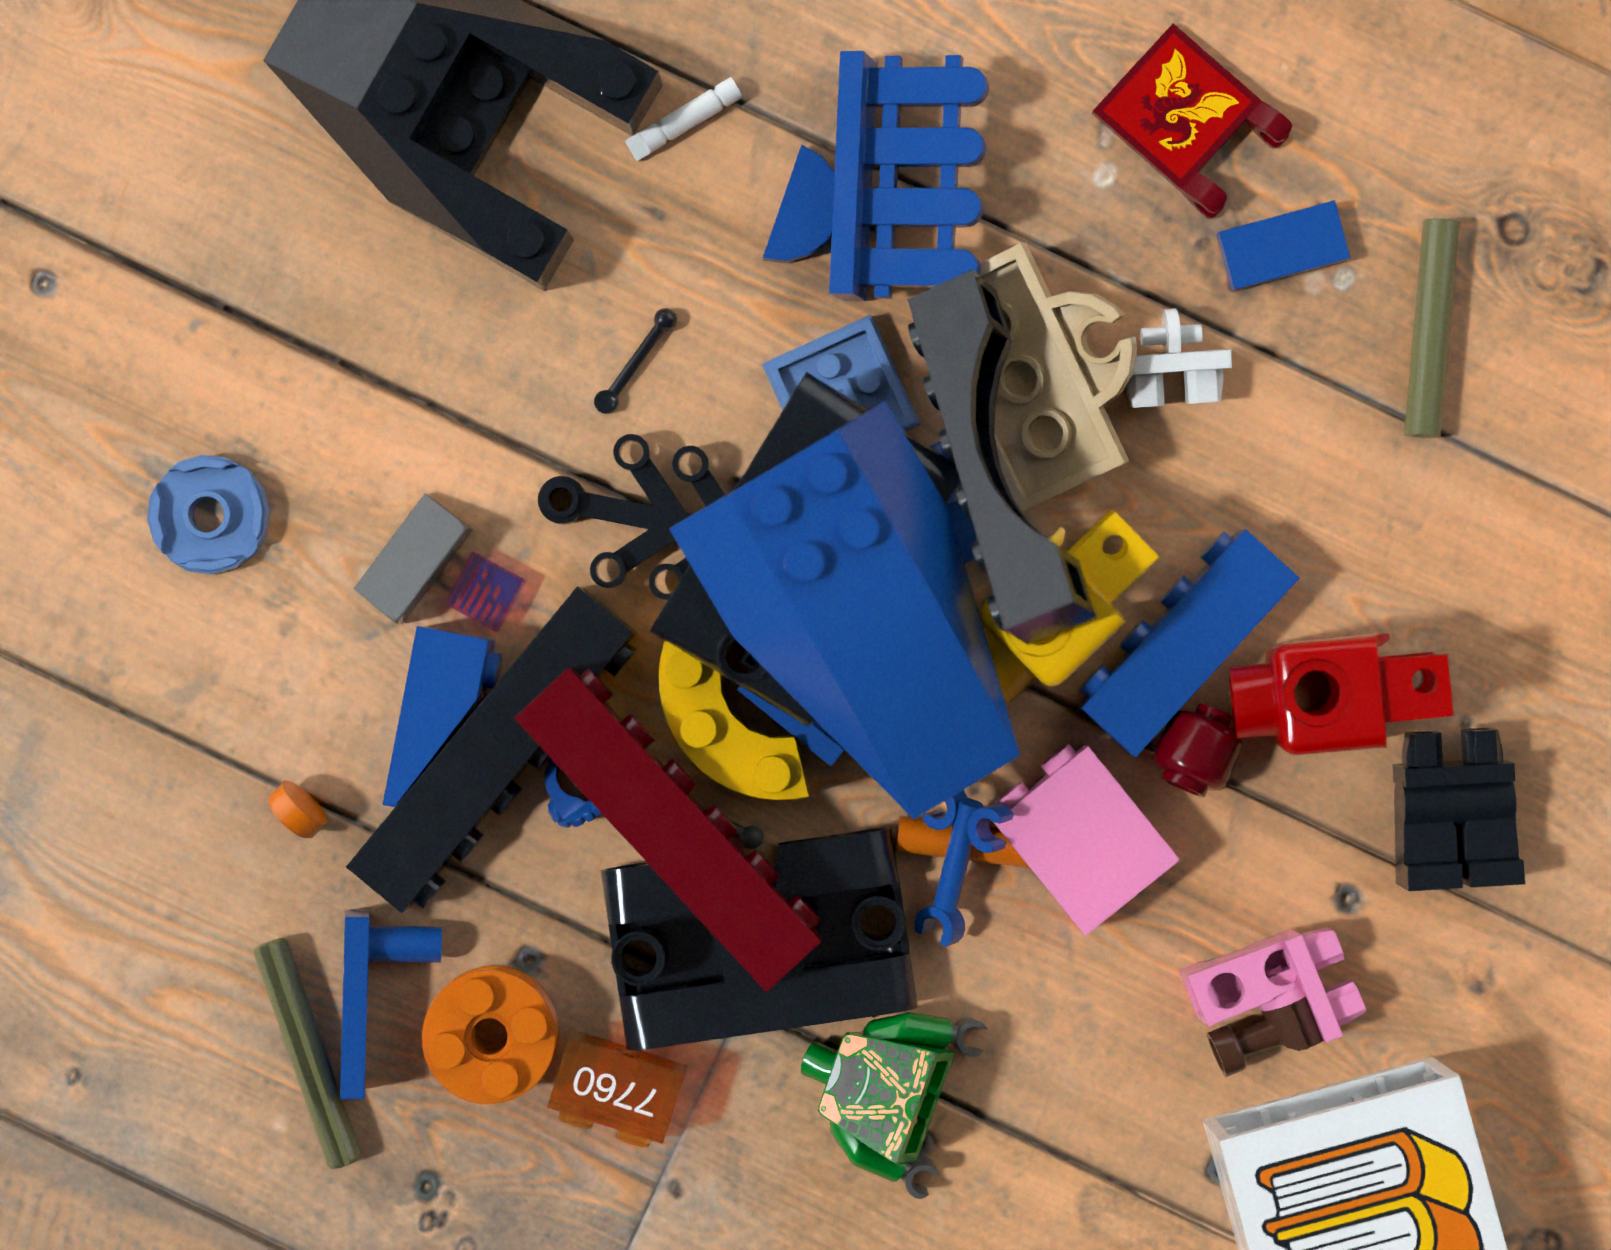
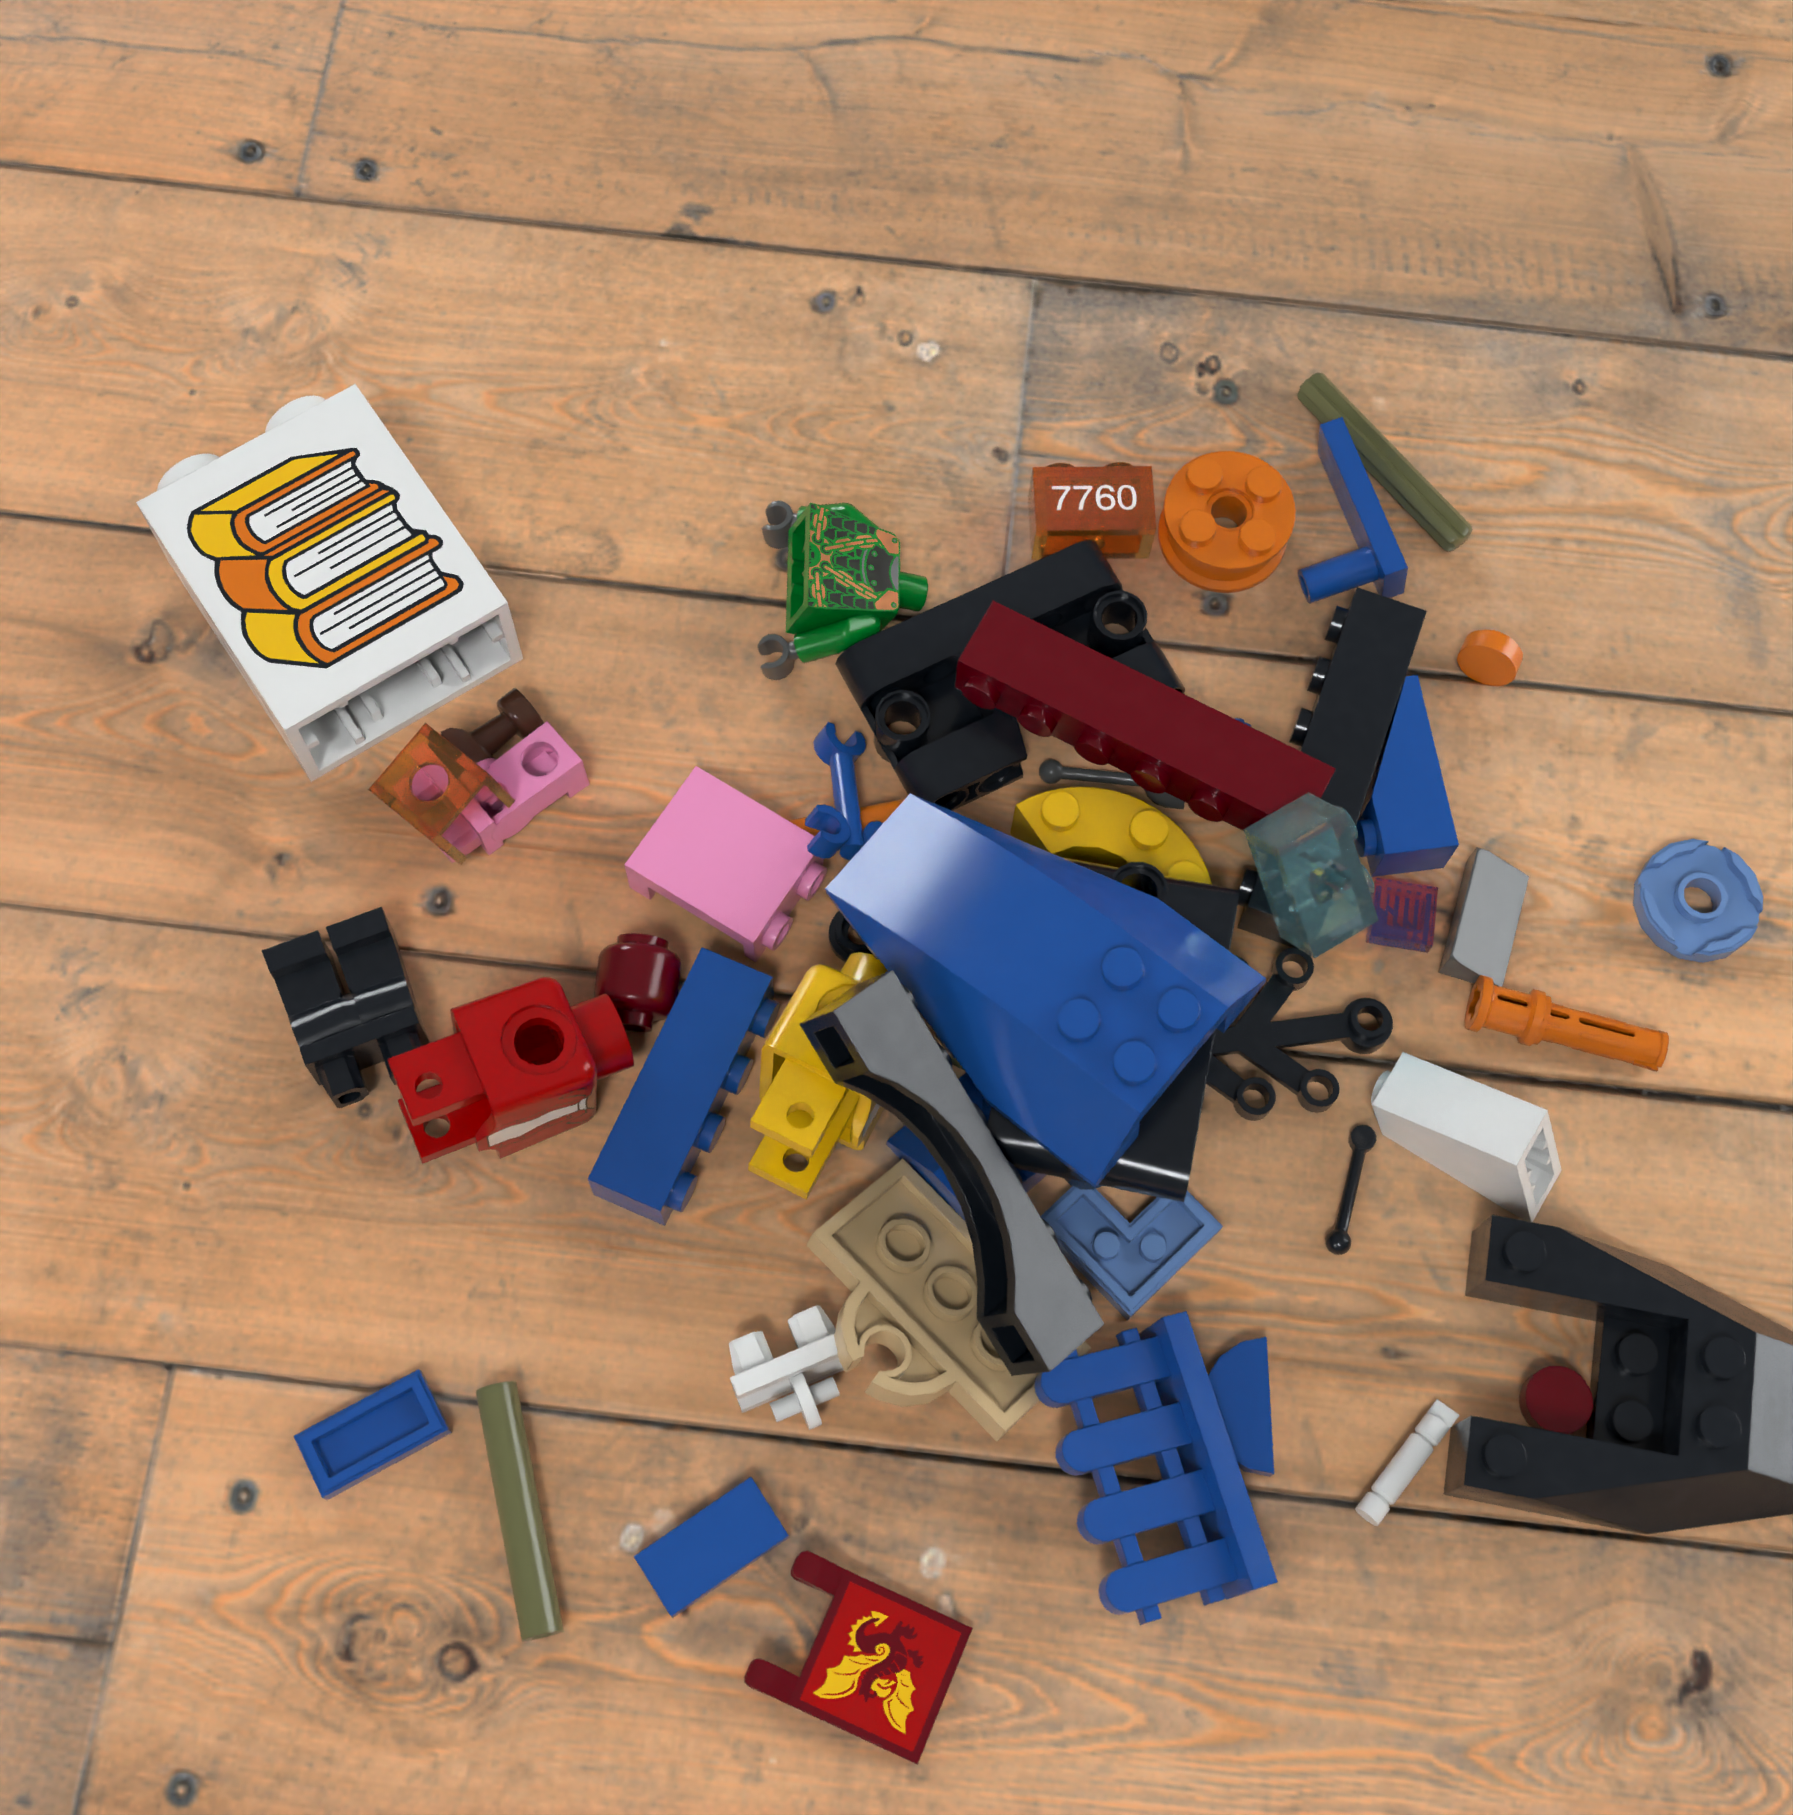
camera: 155 degrees right, 20 degrees down
none -> blue tile [294,1369,452,1500]
none -> clear orange piece [368,723,515,865]
none -> clear light blue brick [1244,792,1379,958]
none -> white slope [1371,1052,1561,1222]
none -> orange pin [1465,975,1669,1072]
none -> dark red tile [1519,1366,1593,1434]

